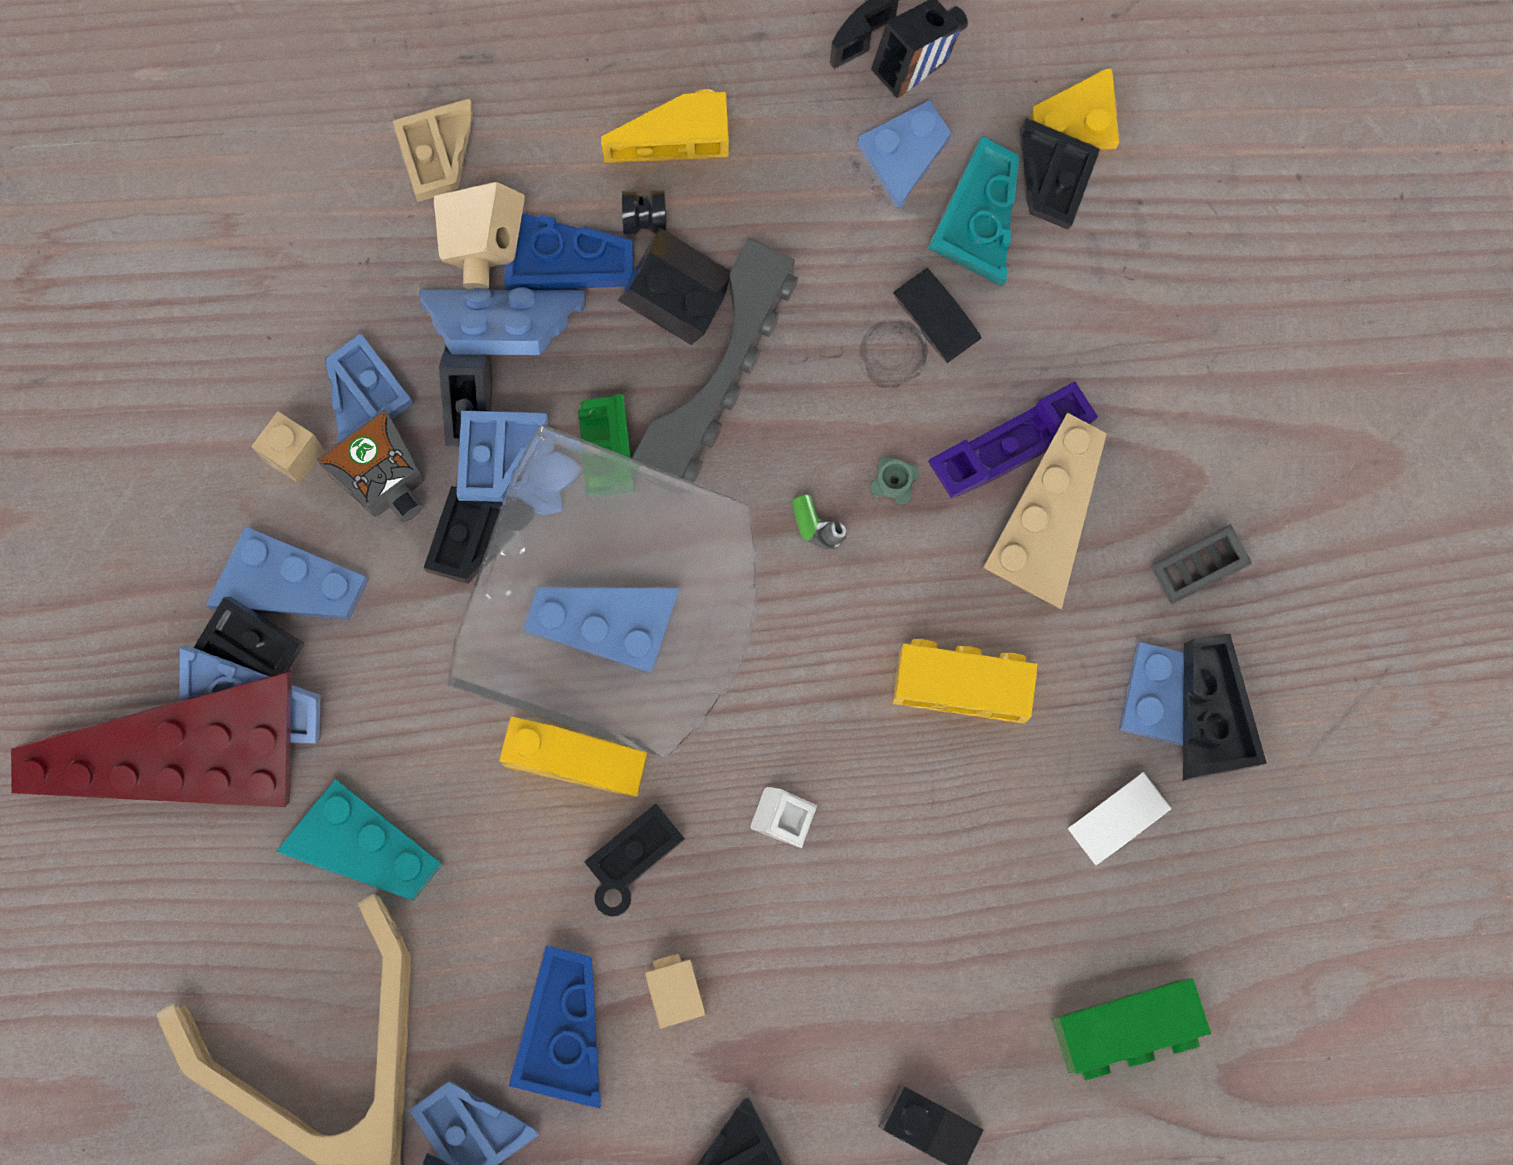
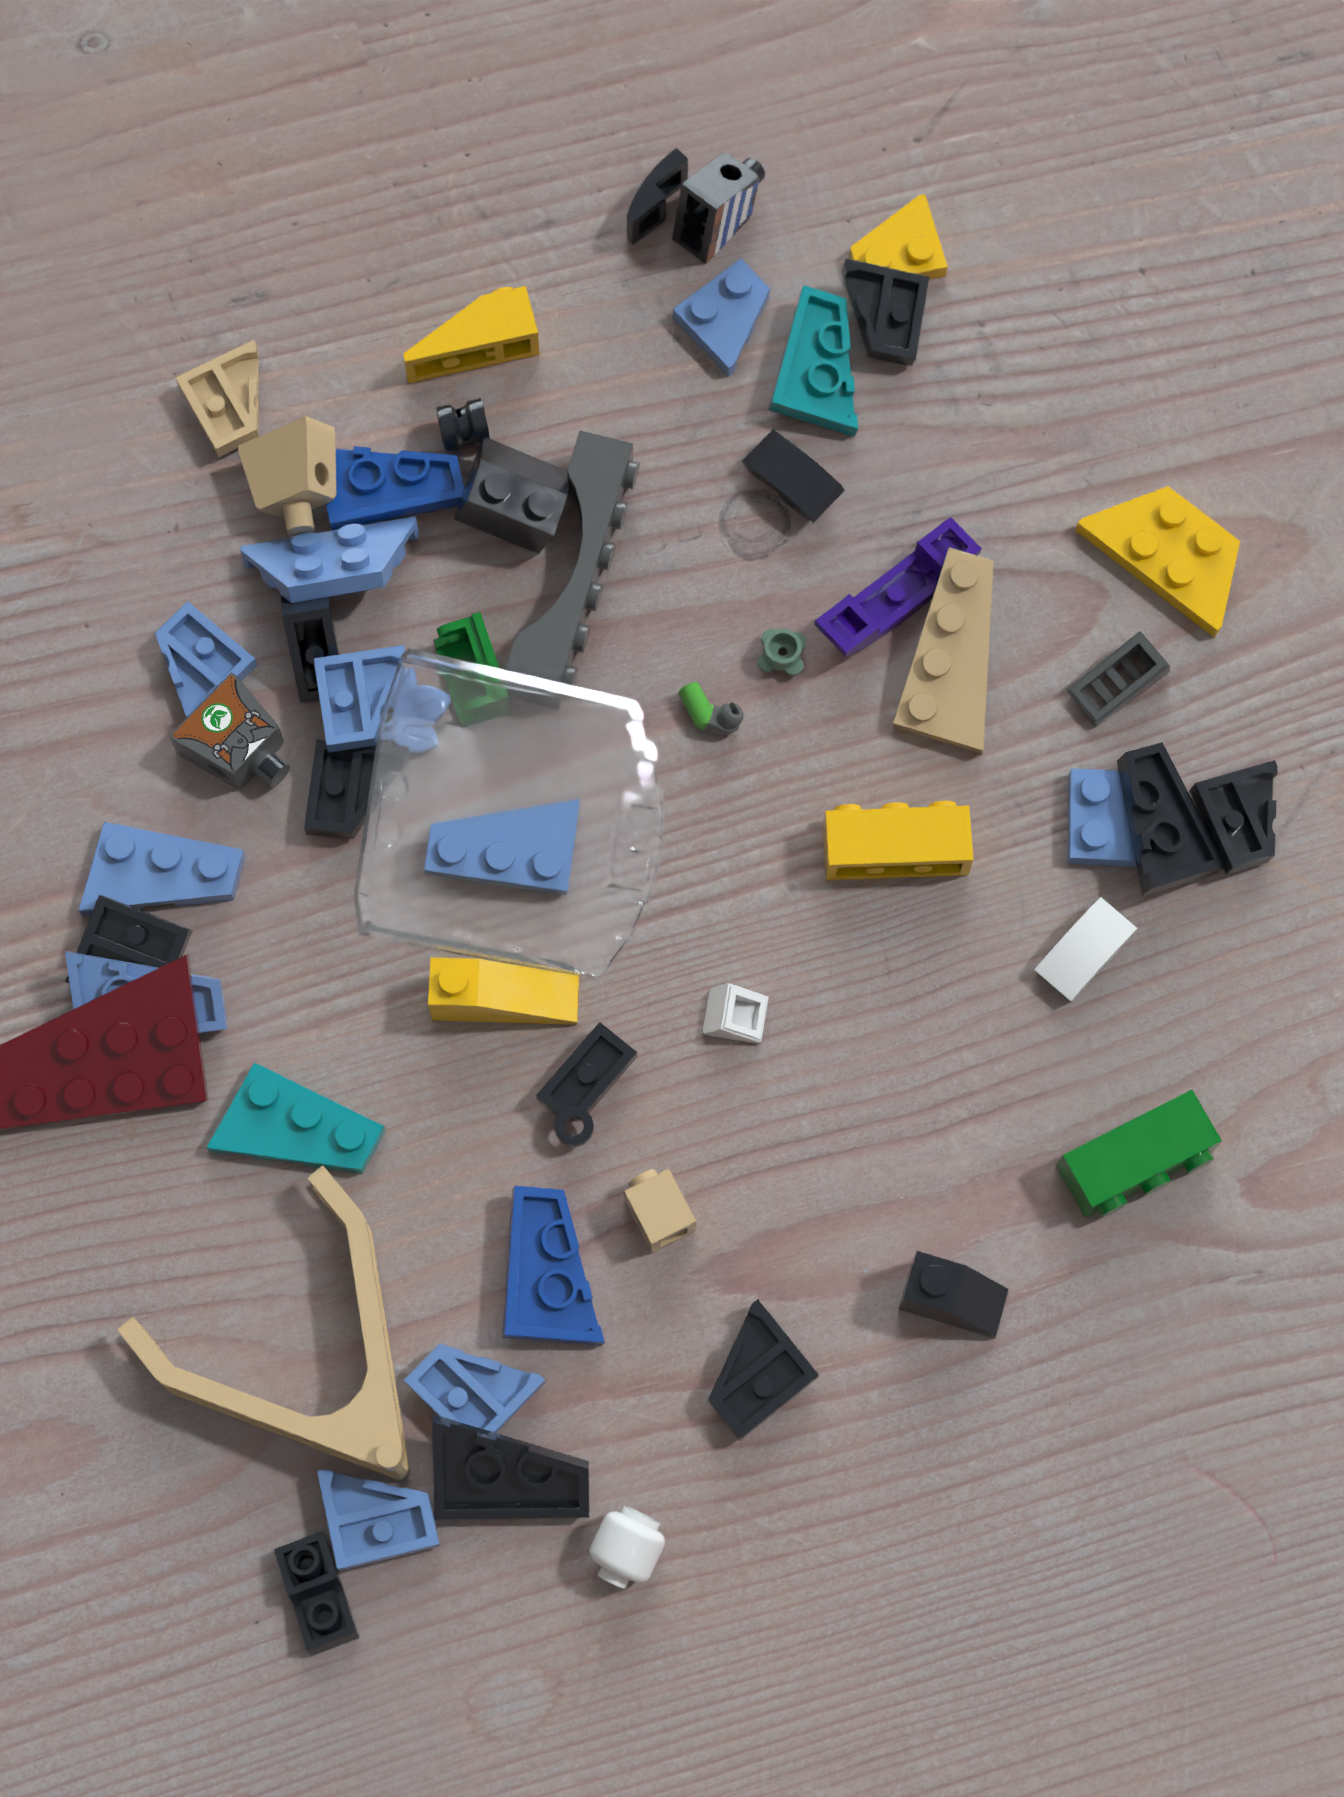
camera: 10 degrees left, 5 degrees down
tan brick [251,411,325,485] -> none
none -> yellow wing [1075,486,1240,638]
none -> black wing [1189,760,1278,875]

